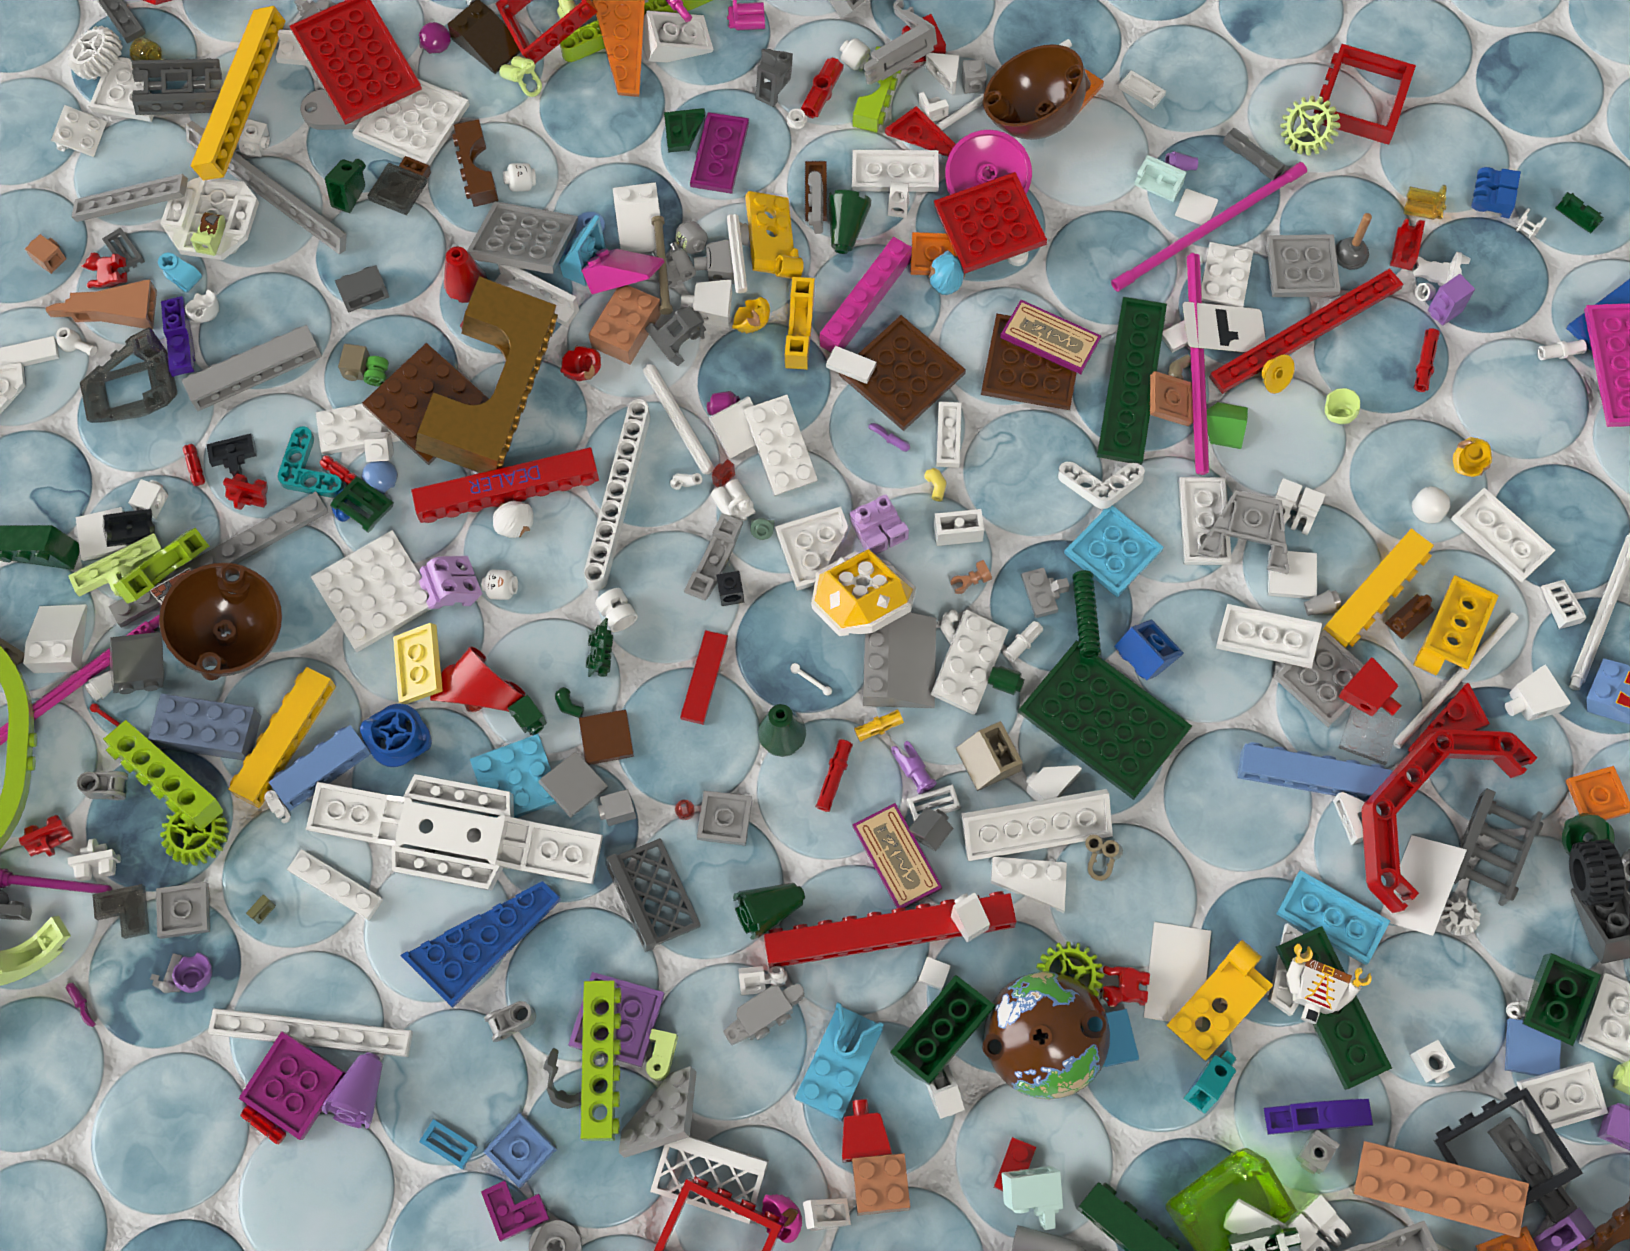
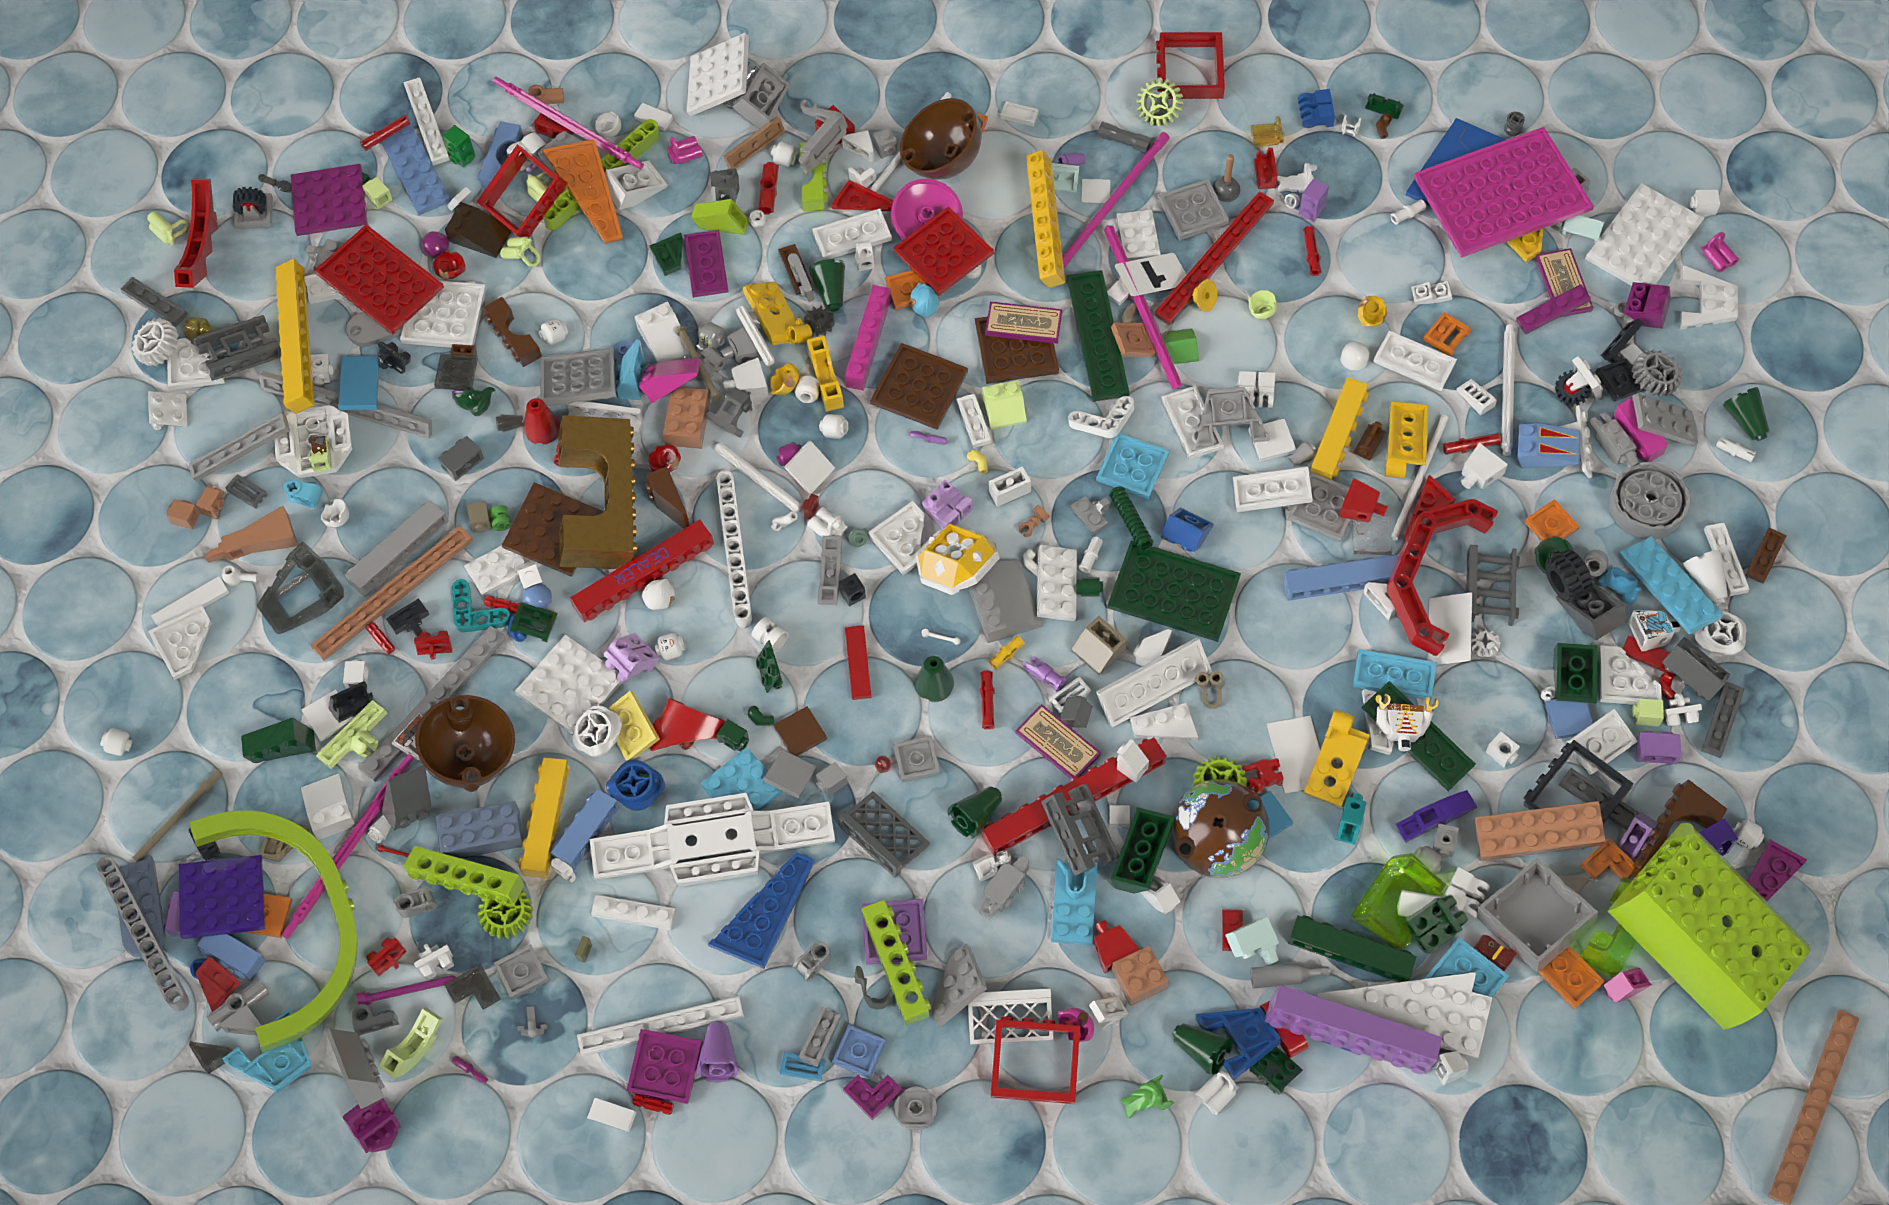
camera: 20 degrees left, 5 degrees down
red animal [81,252,128,288] -> none
lime arch [113,528,210,604] -> none
dark purple slope [161,296,196,377] -> none
medium lavender hair [172,952,213,993] -> none
dark green torso [324,159,366,213] -> none
yellowish green leg [646,1029,678,1081] -> none
white plate [744,395,818,496] -> none
white tile [826,346,876,384] -> none
none -> nougat brick [196,486,225,519]
none -> nougat plate [310,526,473,661]
none -> dark azure tile [338,356,380,410]
none -> black hips [377,342,411,374]
none -> red hair [433,250,466,280]
none -> dark green hair [451,387,495,416]
none -> clear smoke cone [496,414,524,433]
none -> white piece [572,705,622,757]
none -> white slope [587,1098,636,1132]
none -> reddish brown slope [644,467,689,529]
none -> lime slope [691,199,749,235]
none -> medium nougat tile [723,116,785,169]
none -> white head [795,376,820,403]
none -> light grey hinge [799,1007,841,1067]
none -> clear smoke gear [804,305,835,337]
none -> white head [819,414,848,439]
none -> yellowish green slope [982,380,1027,430]
none -> yellow brick [1026,150,1065,288]
none -> dark grey fence [1041,784,1119,876]
none -> reddish brown arm [1376,113,1392,139]
none -> white slope [1411,281,1453,304]
none -> light grey head [1411,846,1442,876]
none -> orange plate [1423,312,1471,356]
none -> red pin [1443,433,1501,455]

